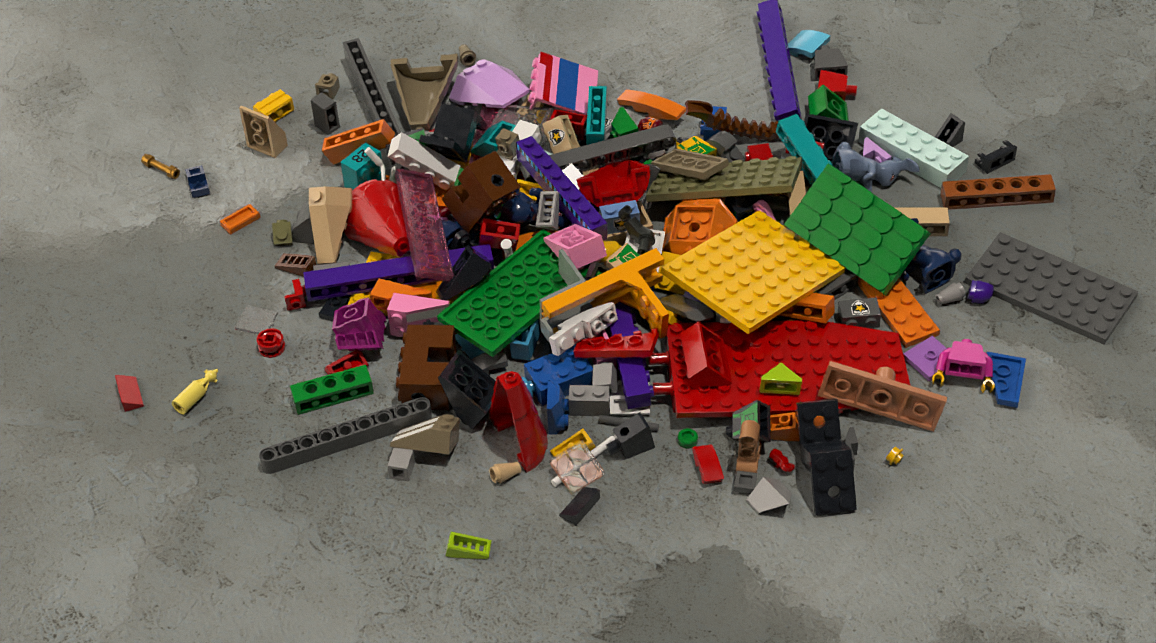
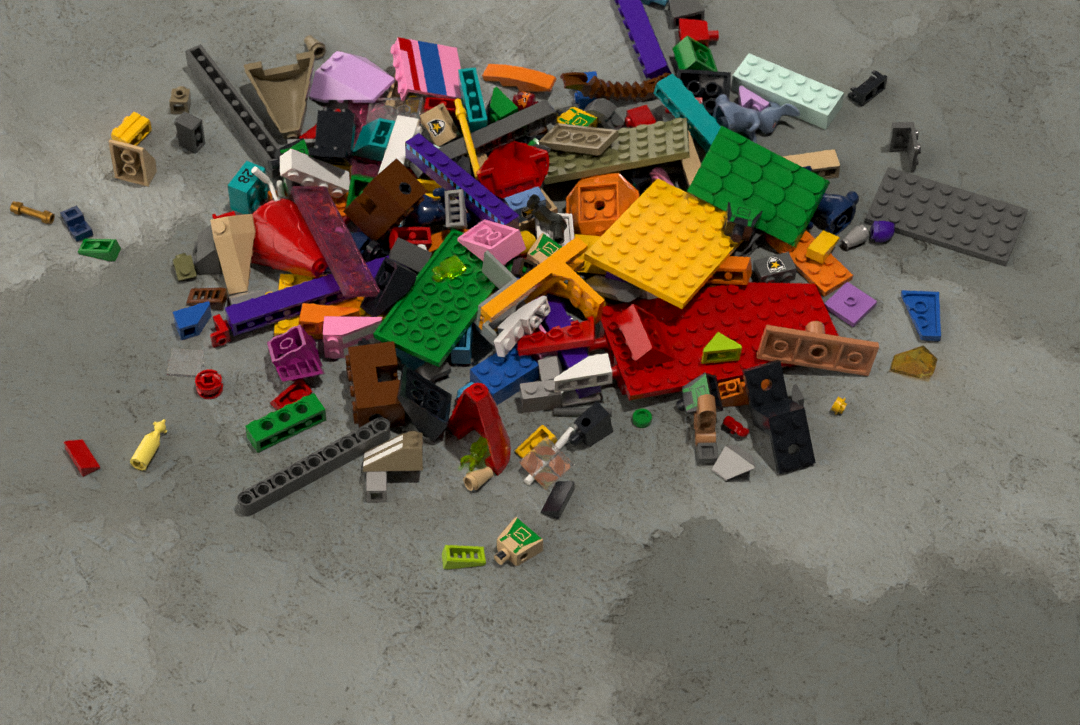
camera: 15 degrees left, 5 degrees up
orange tile [220,204,261,235] -> none
black plate [319,295,351,321] -> none
orange brick [322,119,395,165] -> none
dark tan brick [495,128,520,161] -> none
blue slope [547,378,569,435] -> none
red slope [692,444,724,484] -> none
dark pink torso [932,339,995,393] -> none
black slope [935,113,965,147] -> none
dark orange brick [941,174,1056,210] -> none
none -> green slope [77,239,121,261]
none -> blue slope [173,301,212,340]
none -> dark grey slope [389,237,432,272]
none -> clear neon green plate [432,255,466,282]
none -> yellow bar [454,98,480,181]
none -> clear neon green plate [460,436,487,471]
none -> tan torso [494,517,543,566]
none -> white slope [554,353,612,393]
none -> black torso [724,201,763,243]
none -> yellow slope [806,230,840,264]
none -> dark grey bracket [888,122,921,172]
none -> clear yellow slope [890,345,938,378]

